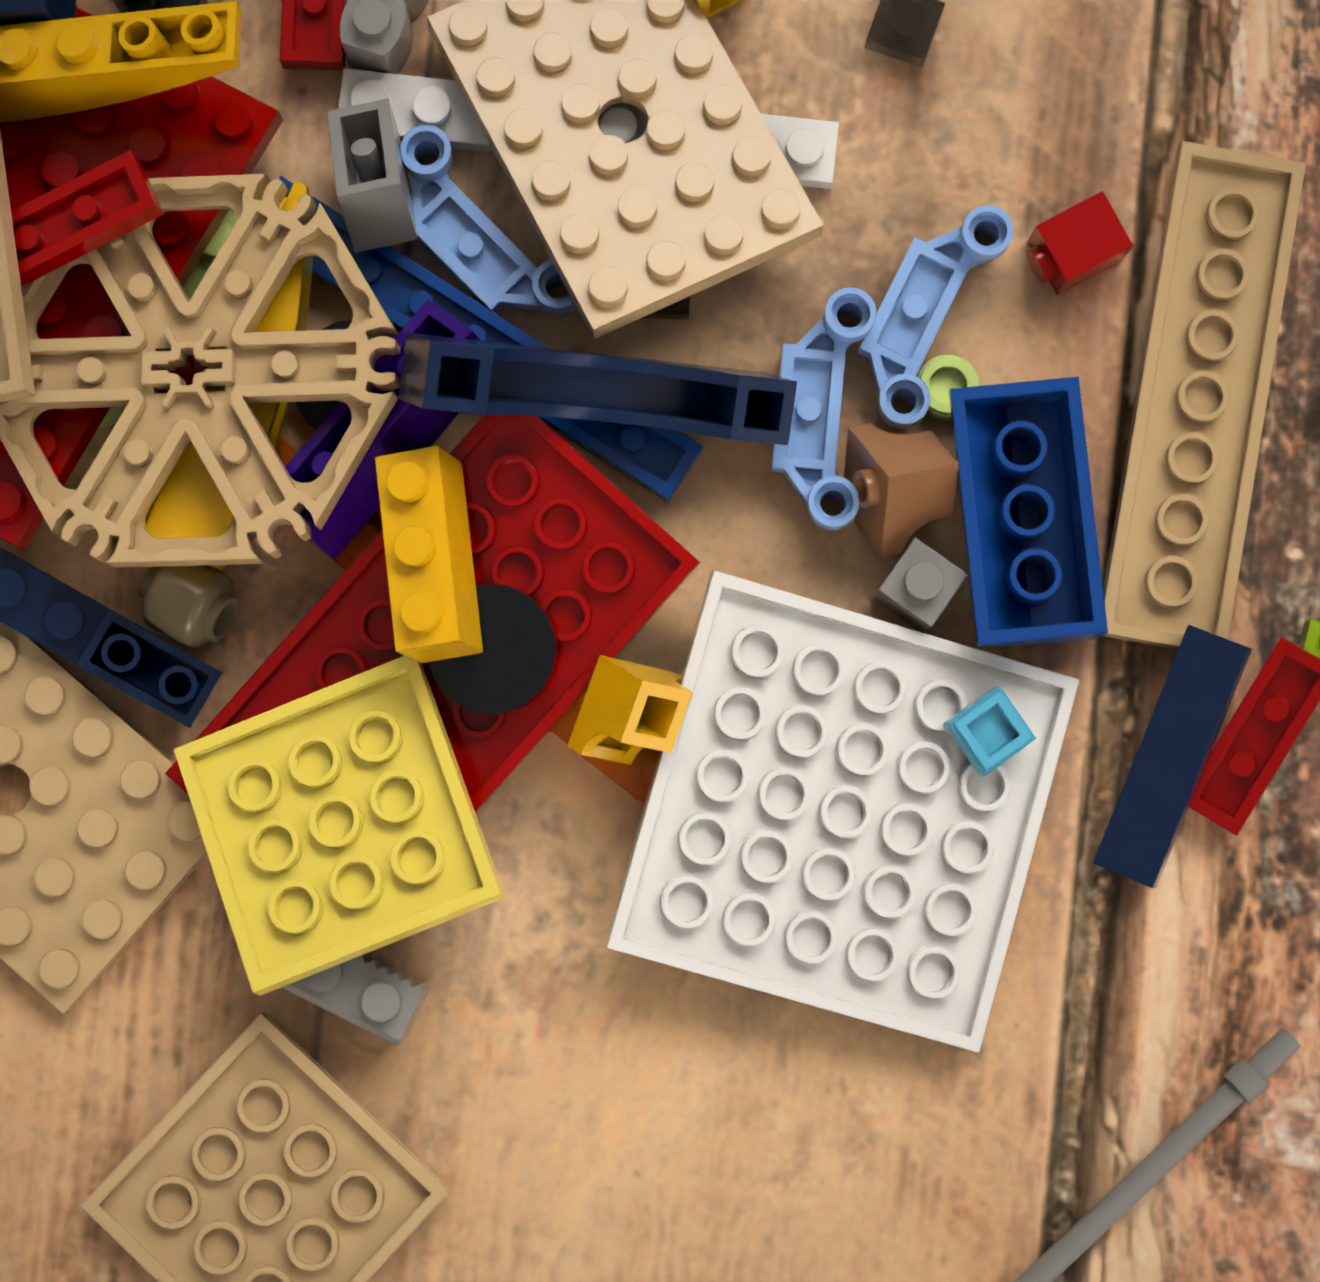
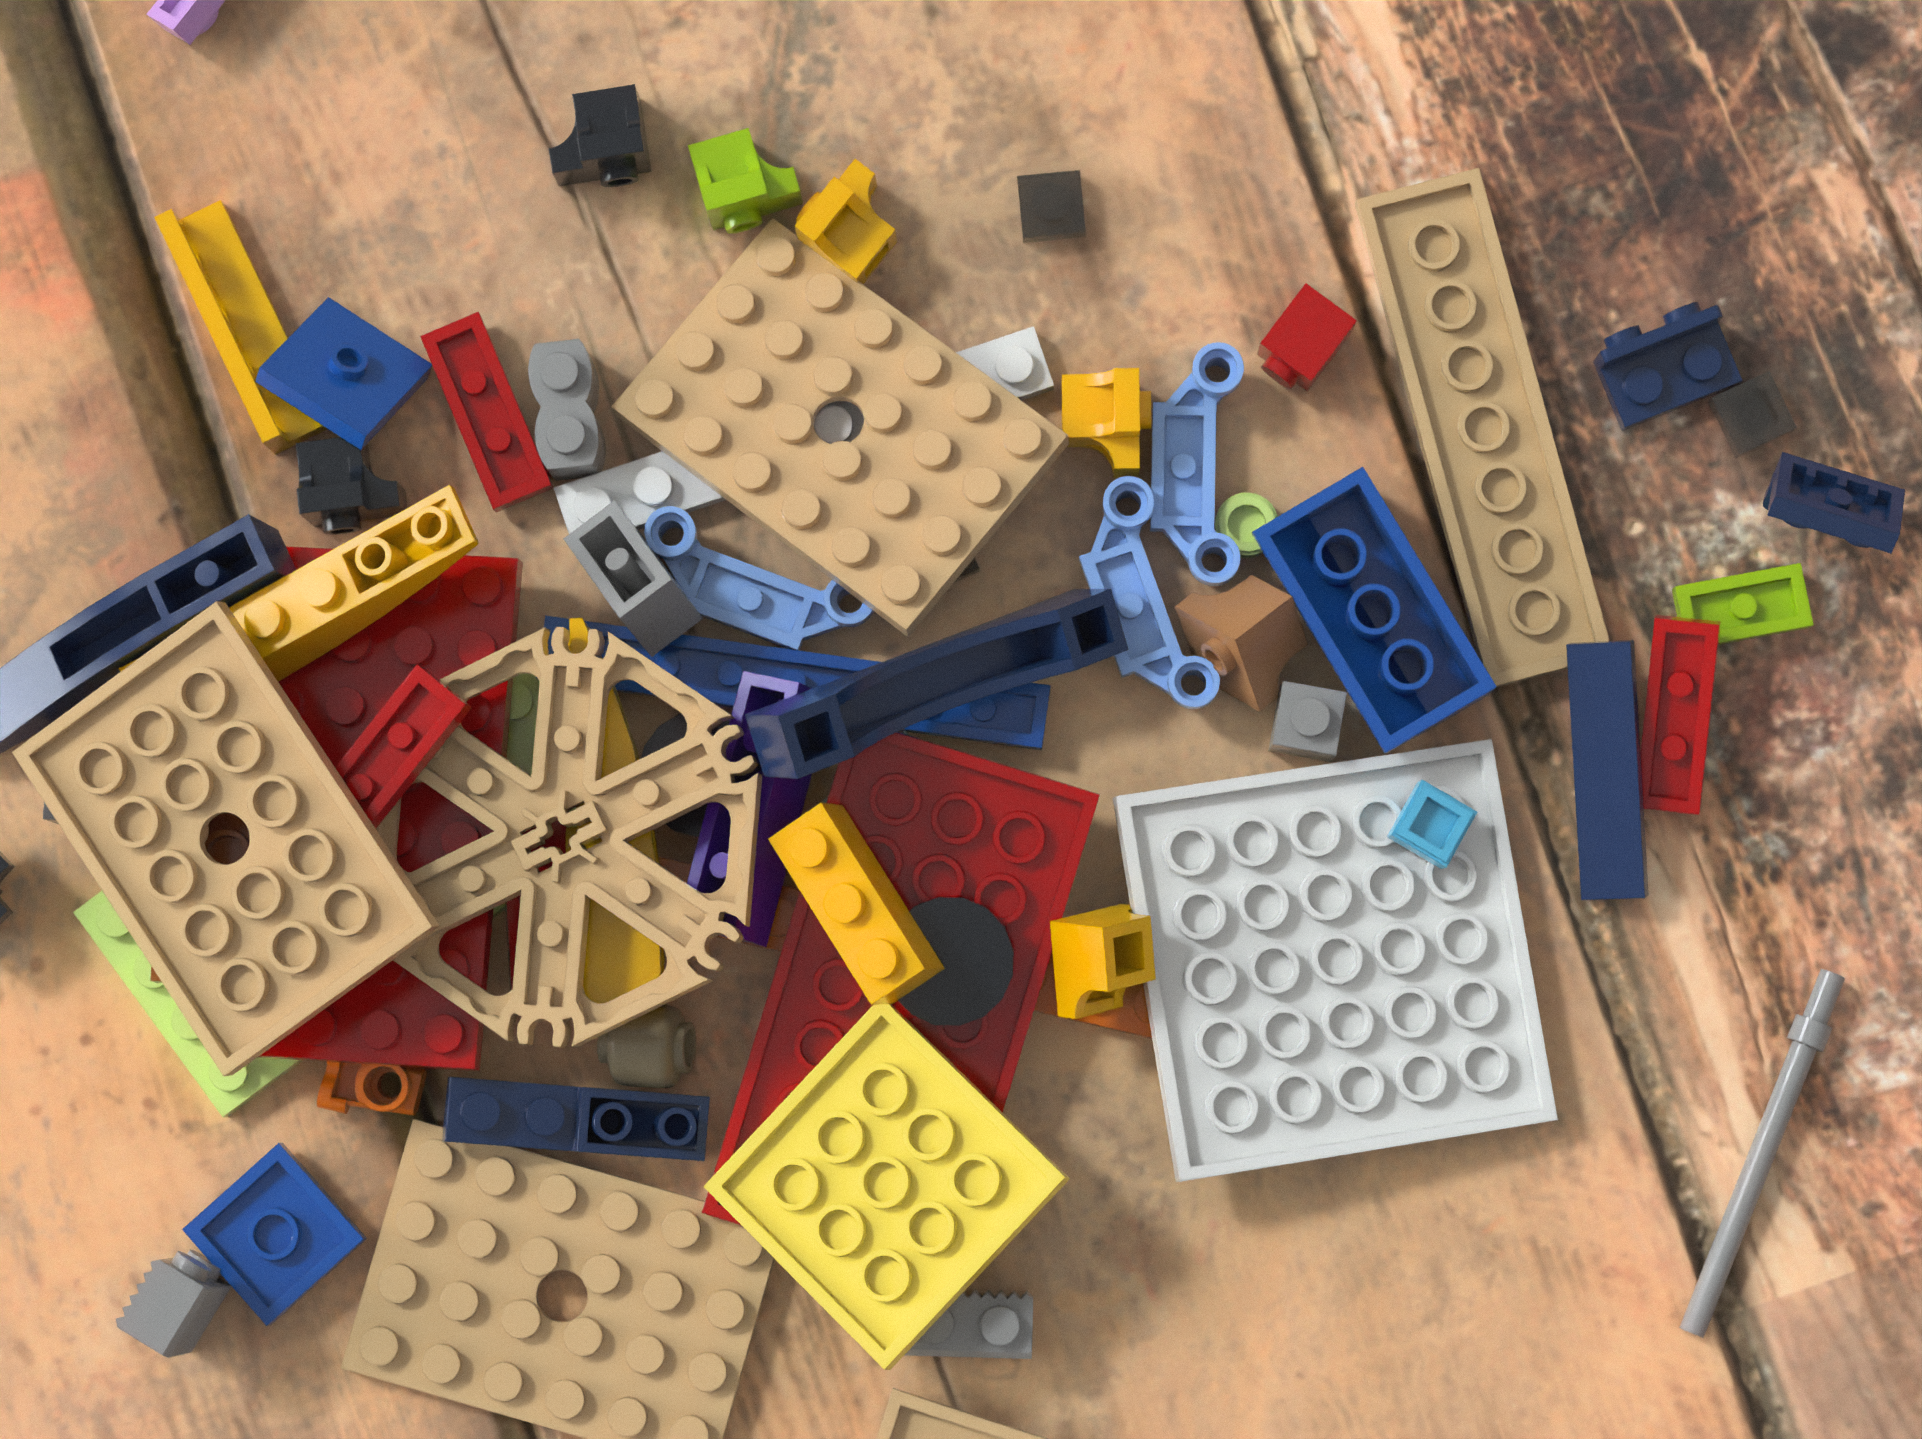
camera: 15 degrees left, 0 degrees up
none -> yellow brick [1061,368,1151,478]

